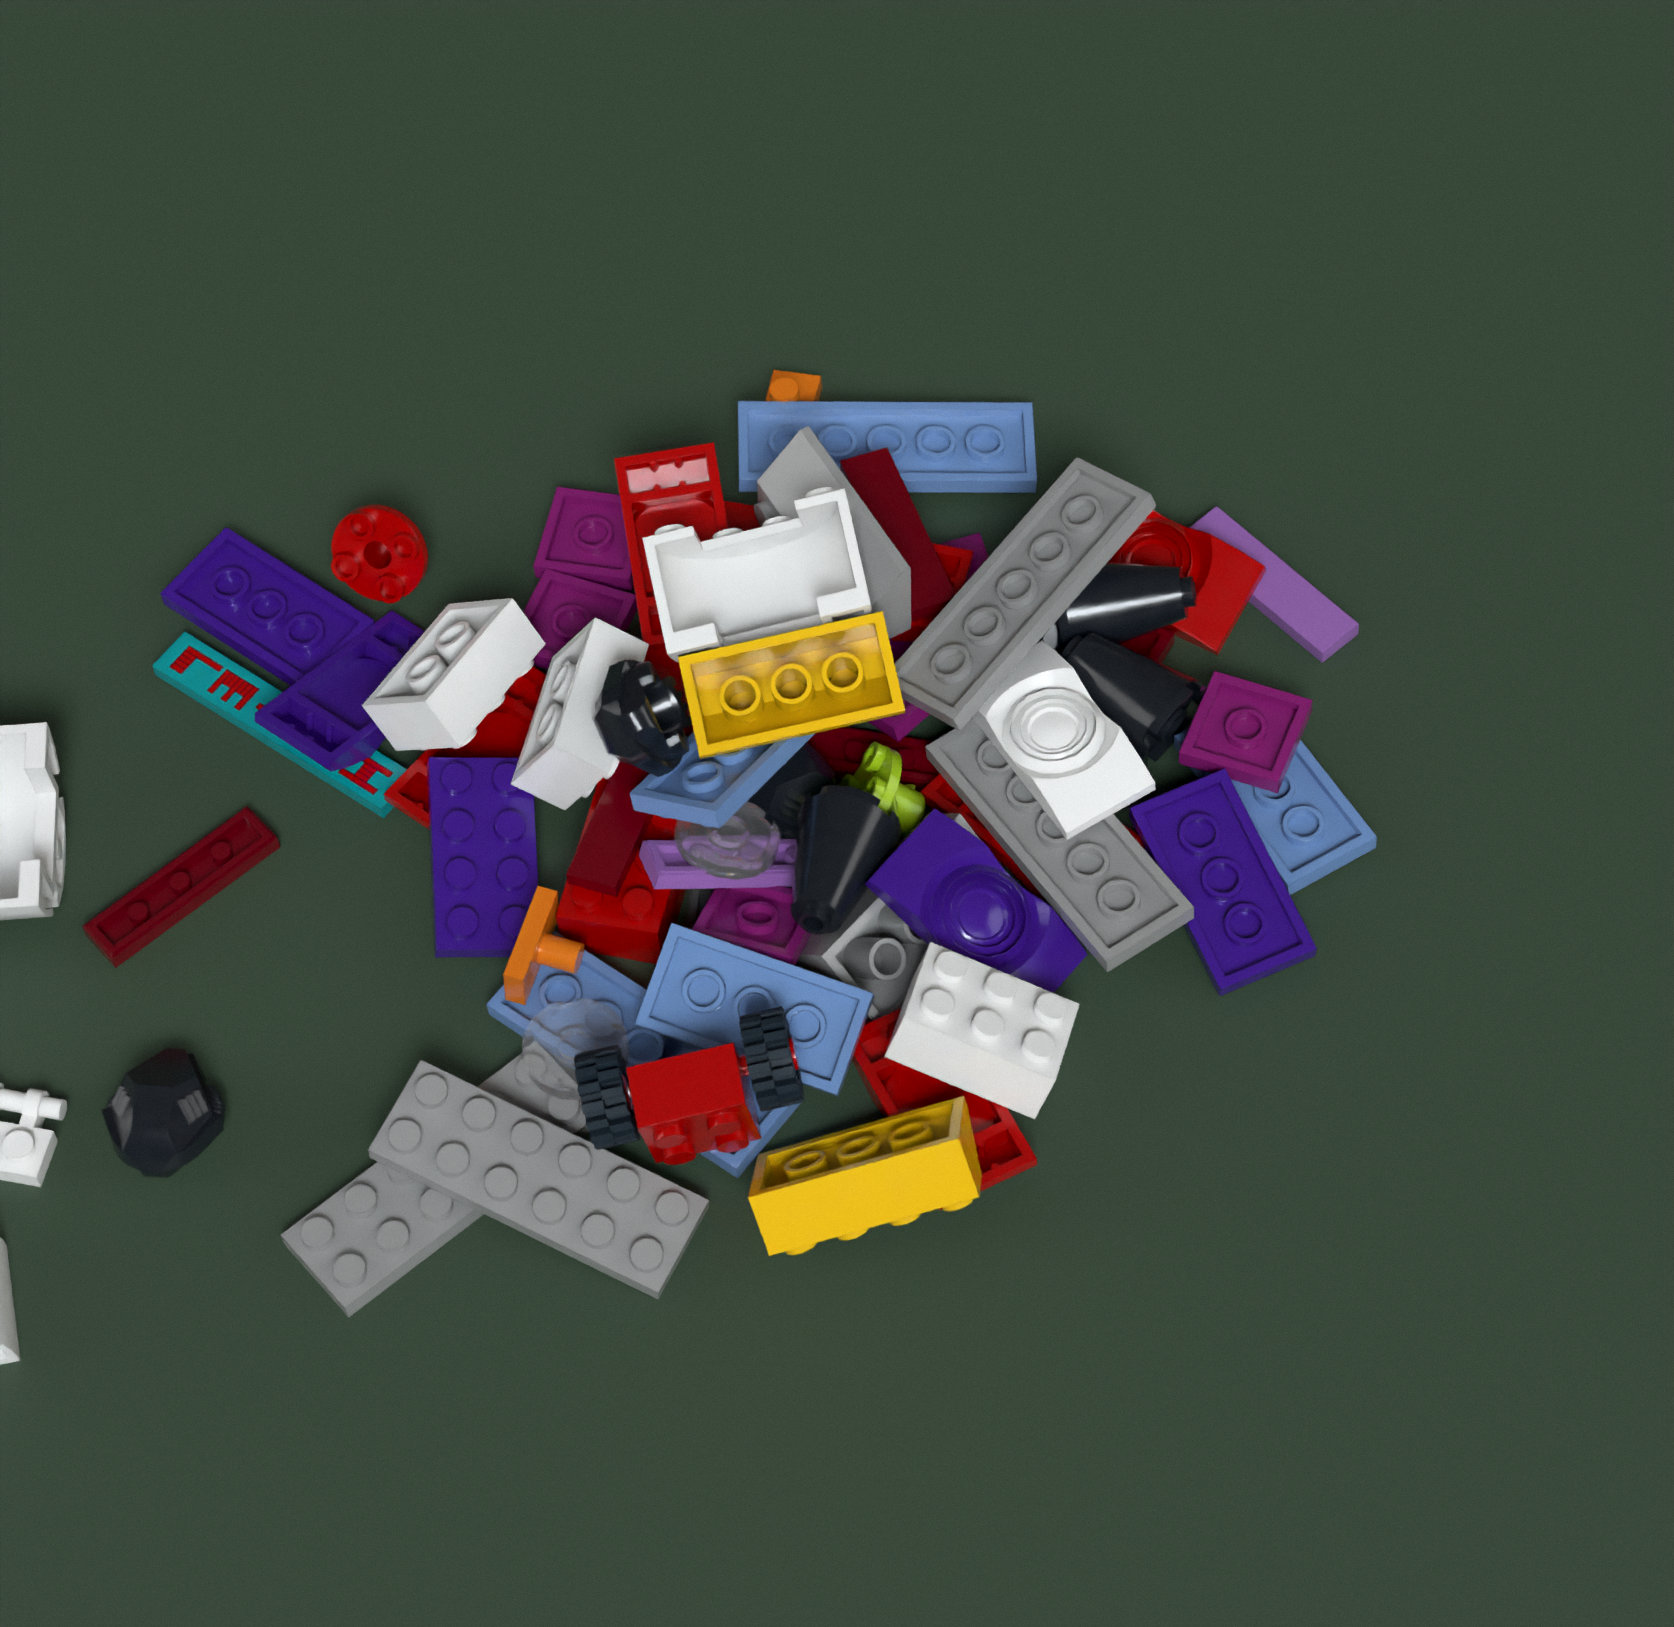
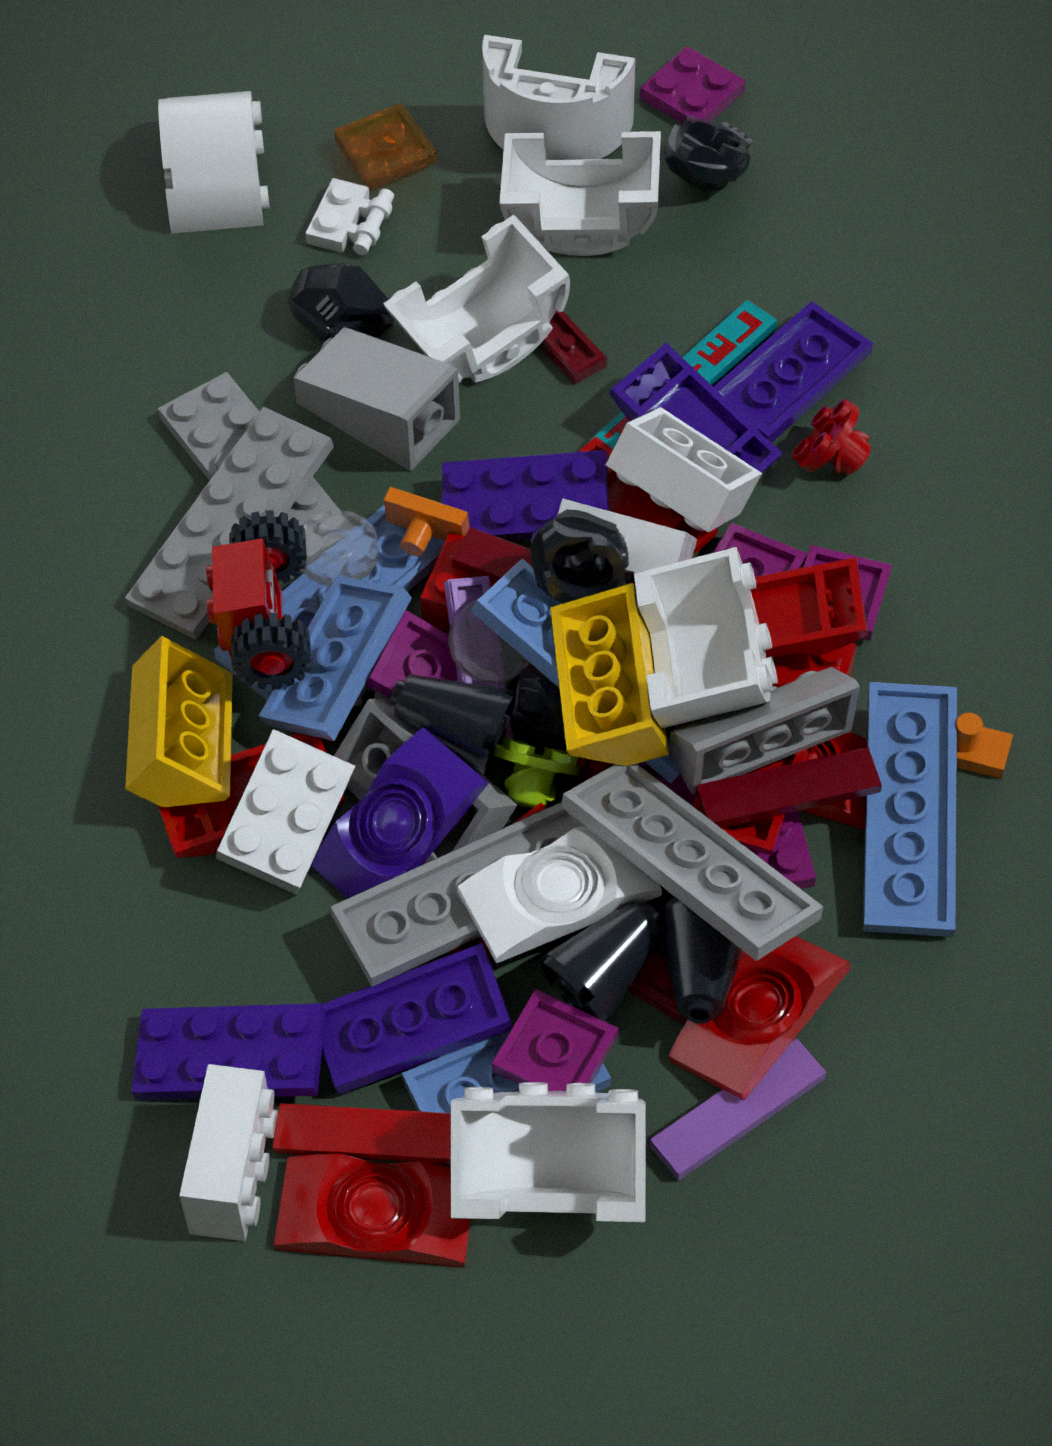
camera: 90 degrees right, 0 degrees up
none -> dark purple plate [131,1003,325,1100]
none -> white brick [179,1064,278,1242]
none -> red tile [272,1103,451,1164]
none -> red slope [274,1153,471,1268]
none -> light grey slope [294,327,460,472]
none -> white cylinder [383,214,570,383]
none -> white cylinder [451,1082,646,1222]

